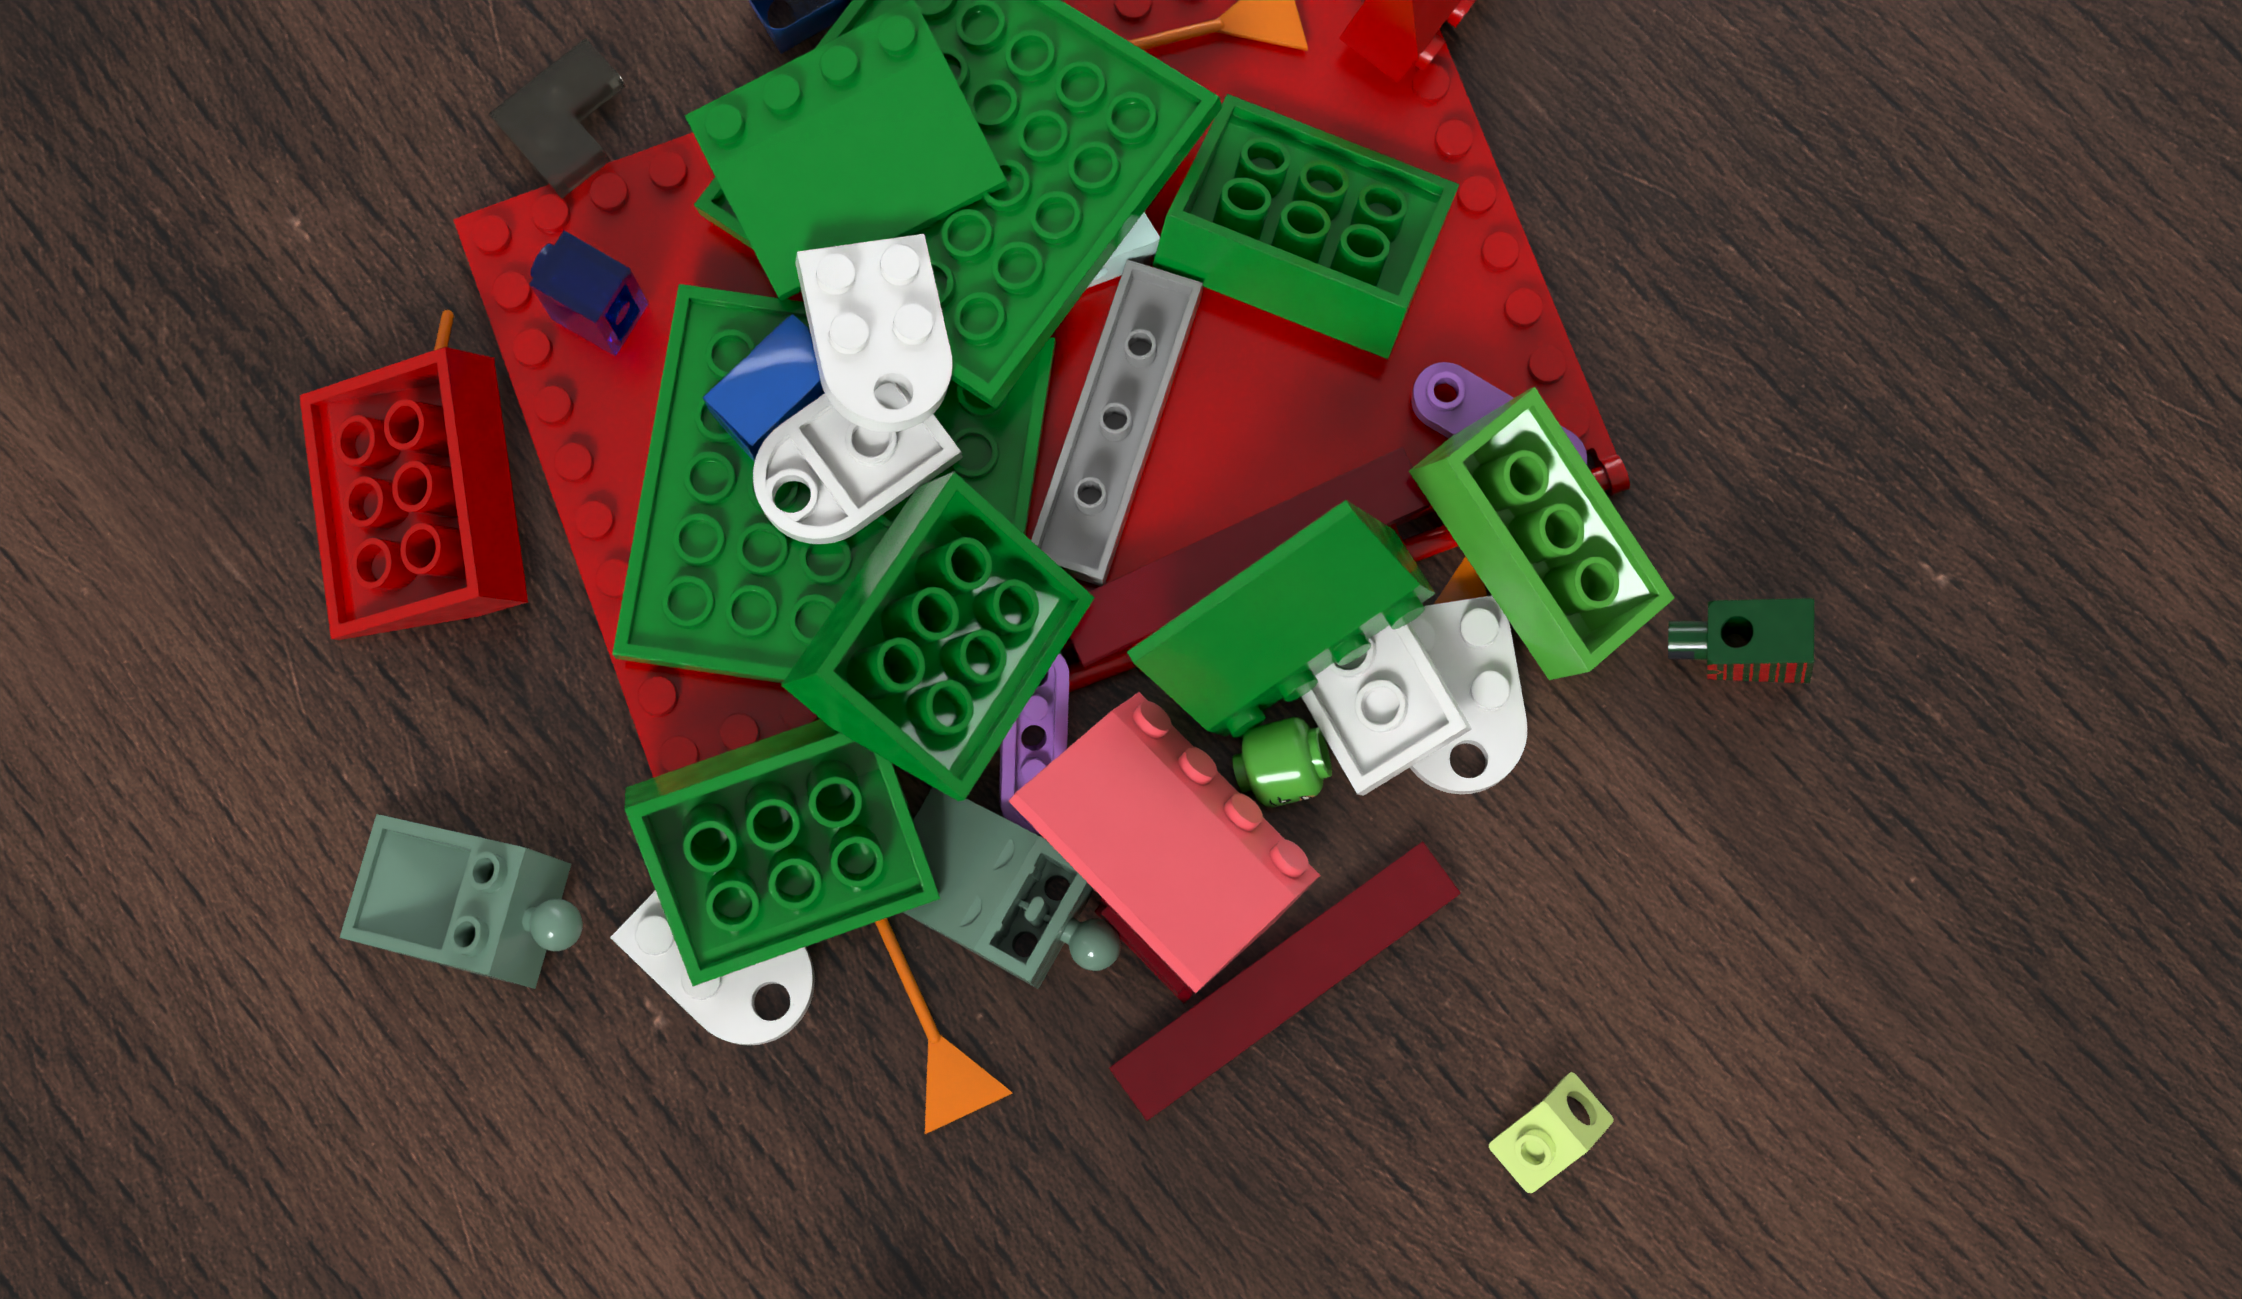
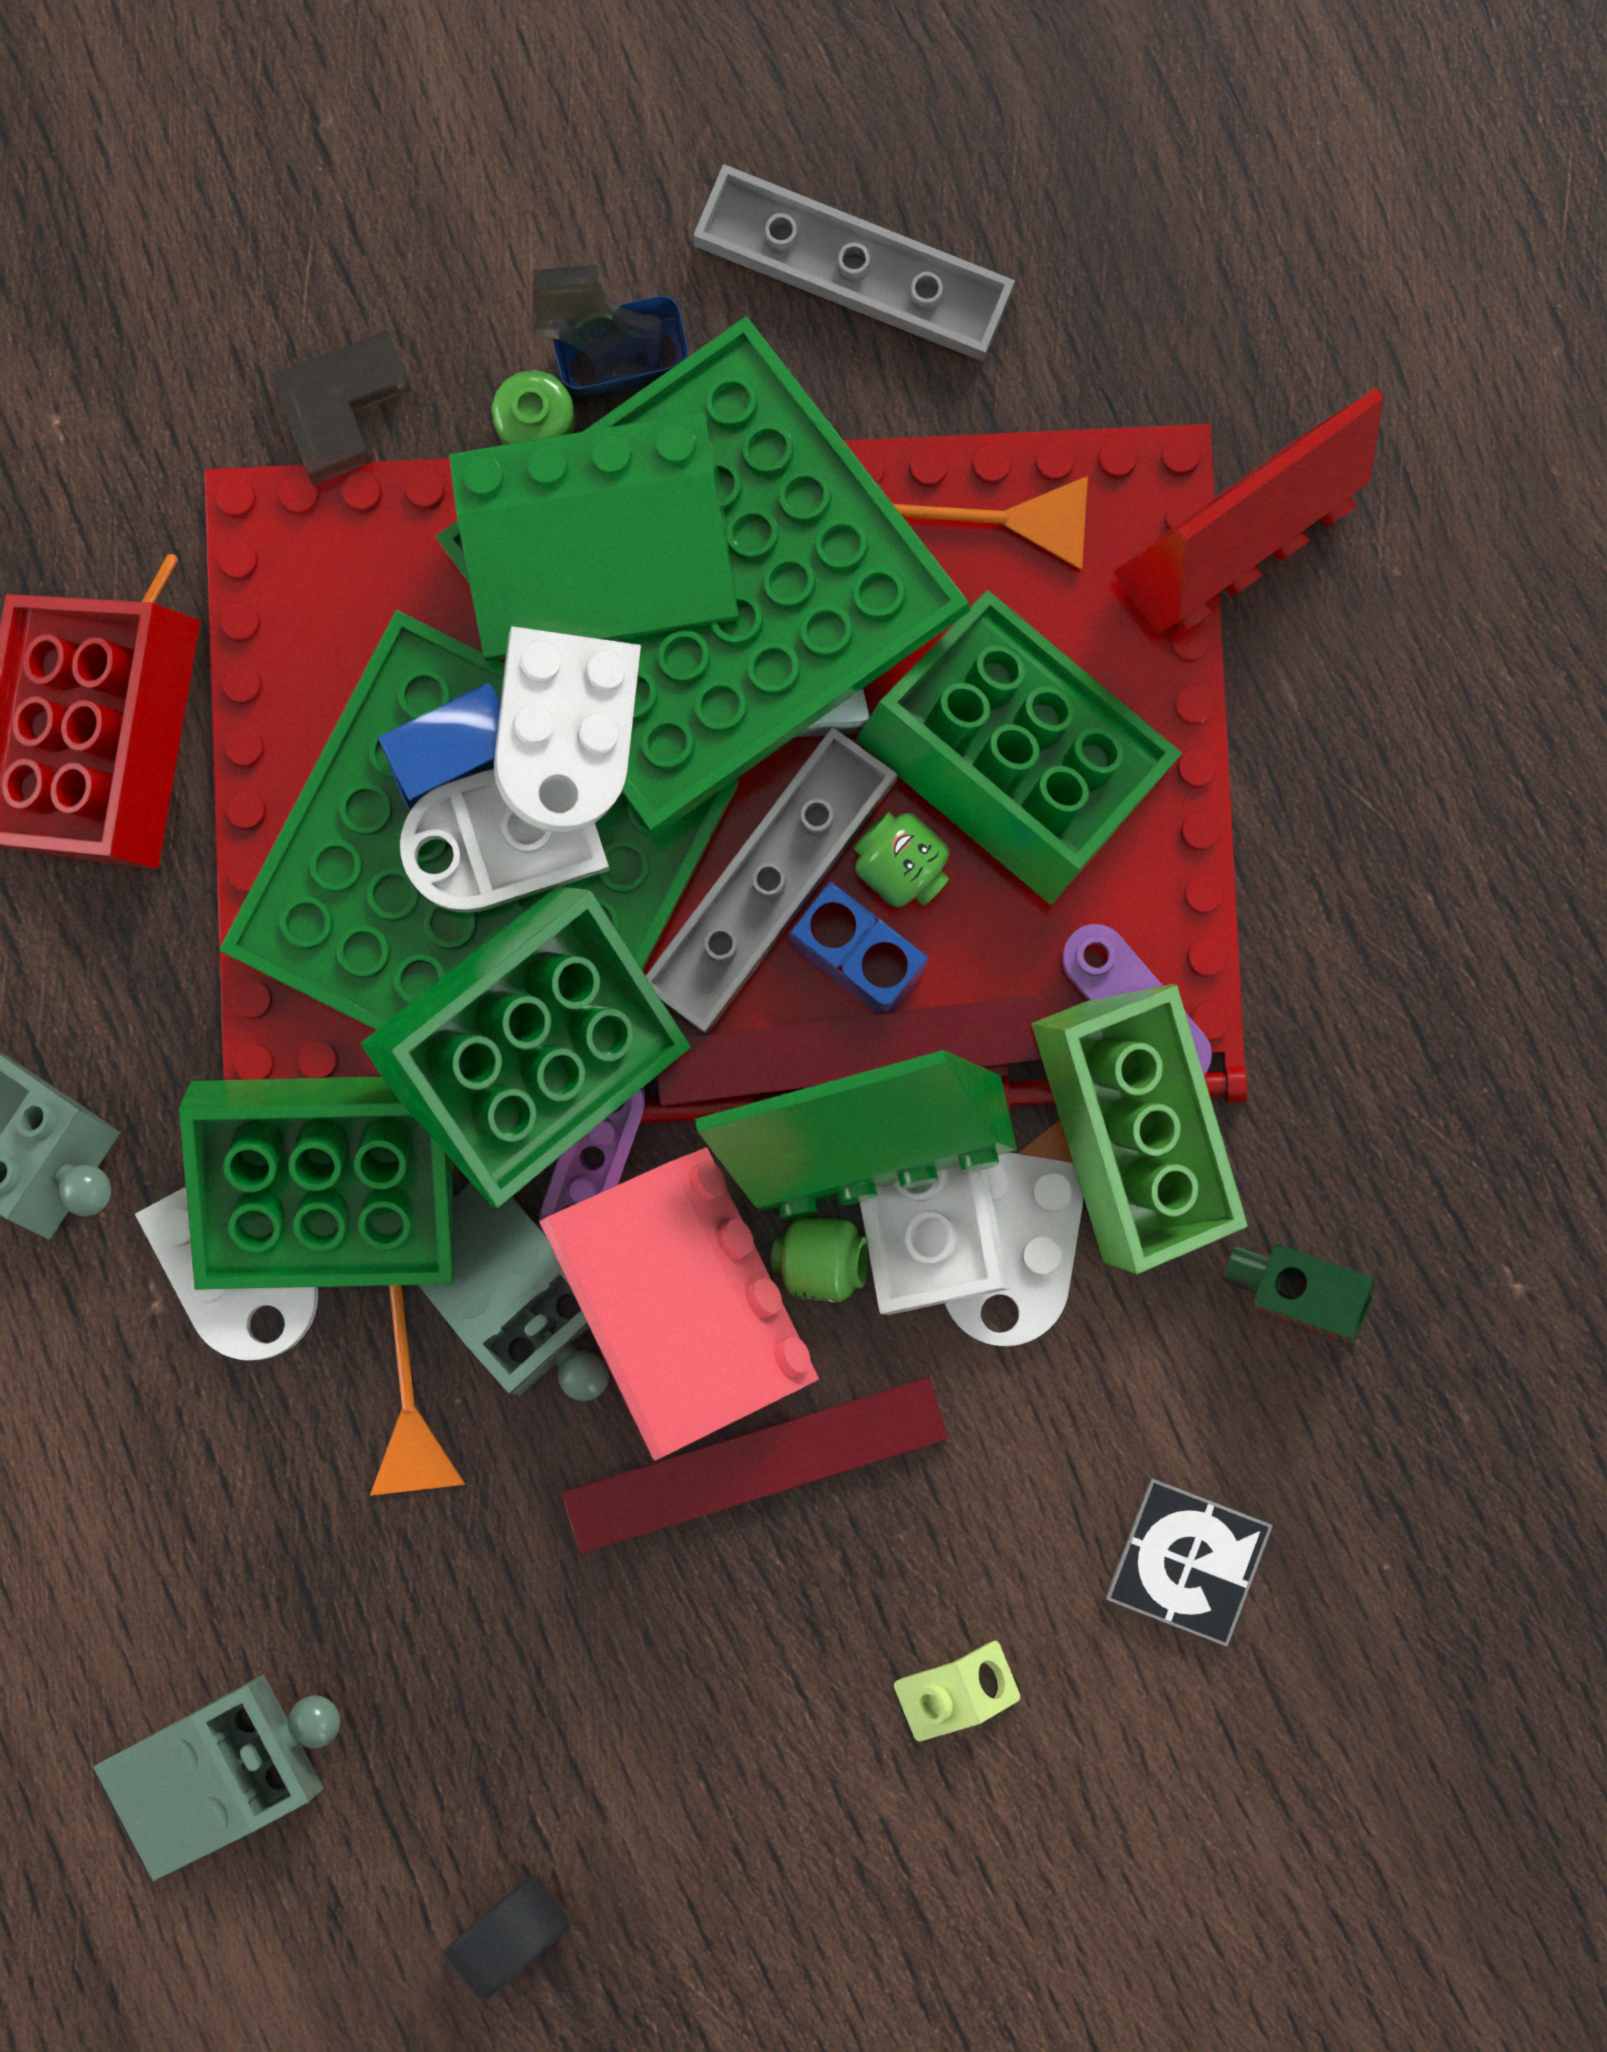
camera: 25 degrees right, 5 degrees up
clear blue brick [529,230,649,356] -> none
none -> bright green head [491,370,576,445]
none -> blue piece [785,882,928,1014]
none -> bright green head [853,812,950,907]
none -> tile [1105,1478,1273,1646]

